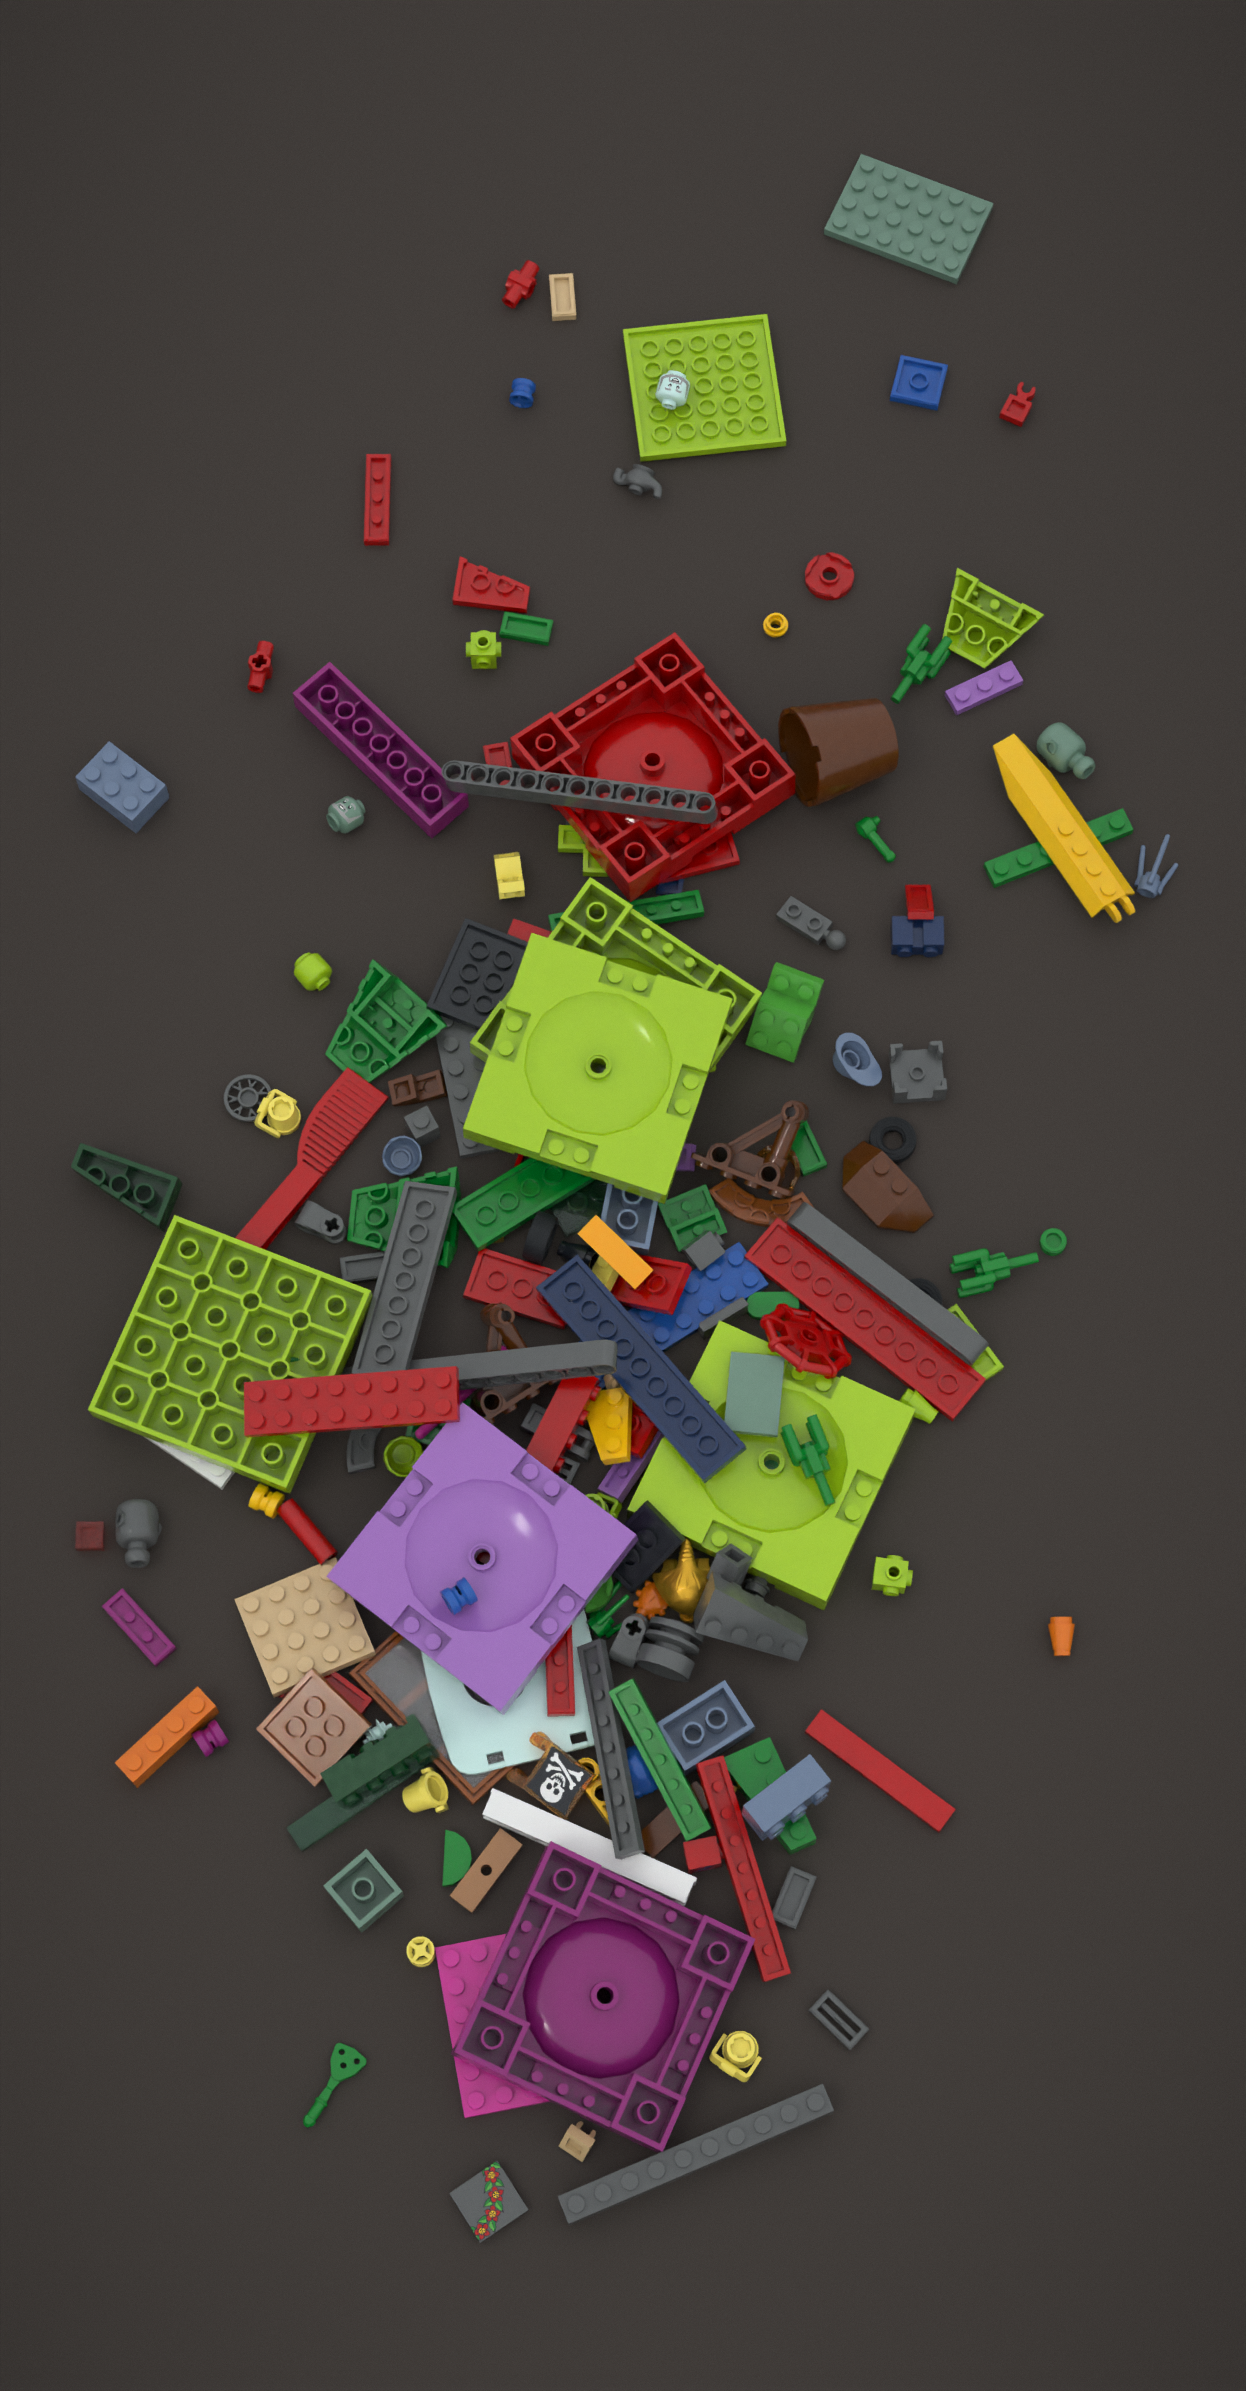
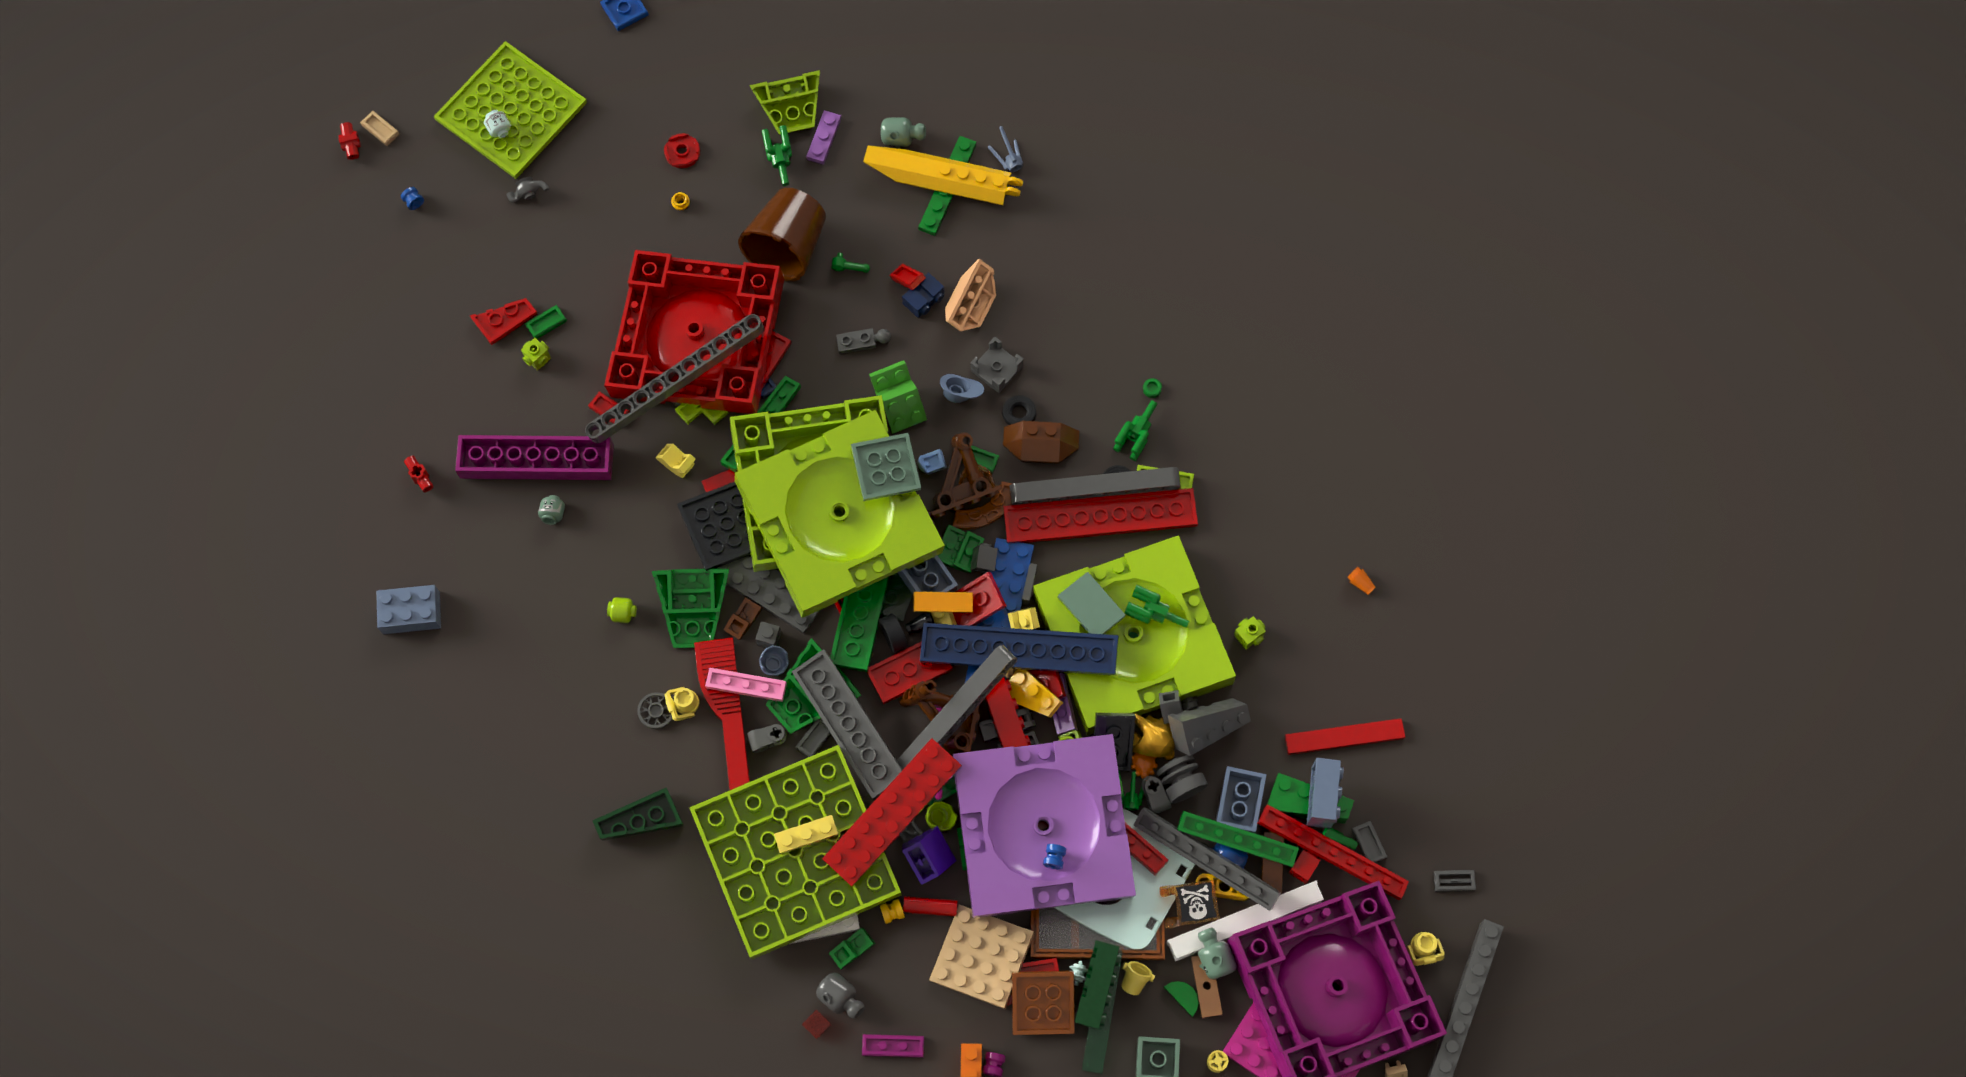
camera: 45 degrees left, 0 degrees up
red tile [364,454,391,545] -> none
green tile [747,1292,799,1320] -> none
red plate [760,1303,852,1379] -> none
lime cone [899,1388,938,1424] -> none
none -> bright pink plate [705,668,787,702]
none -> light yellow plate [774,815,838,854]
none -> green slope [829,928,876,969]
none -> sand green plate [851,433,921,501]
none -> dark purple slope [902,825,957,885]
none -> light blue plate [917,449,947,475]
none -> light nougat wedge [945,259,996,331]
none -> light yellow brick [1008,607,1040,630]
none -> sand green piece [1198,927,1237,980]
none -> green tile [1322,827,1358,850]

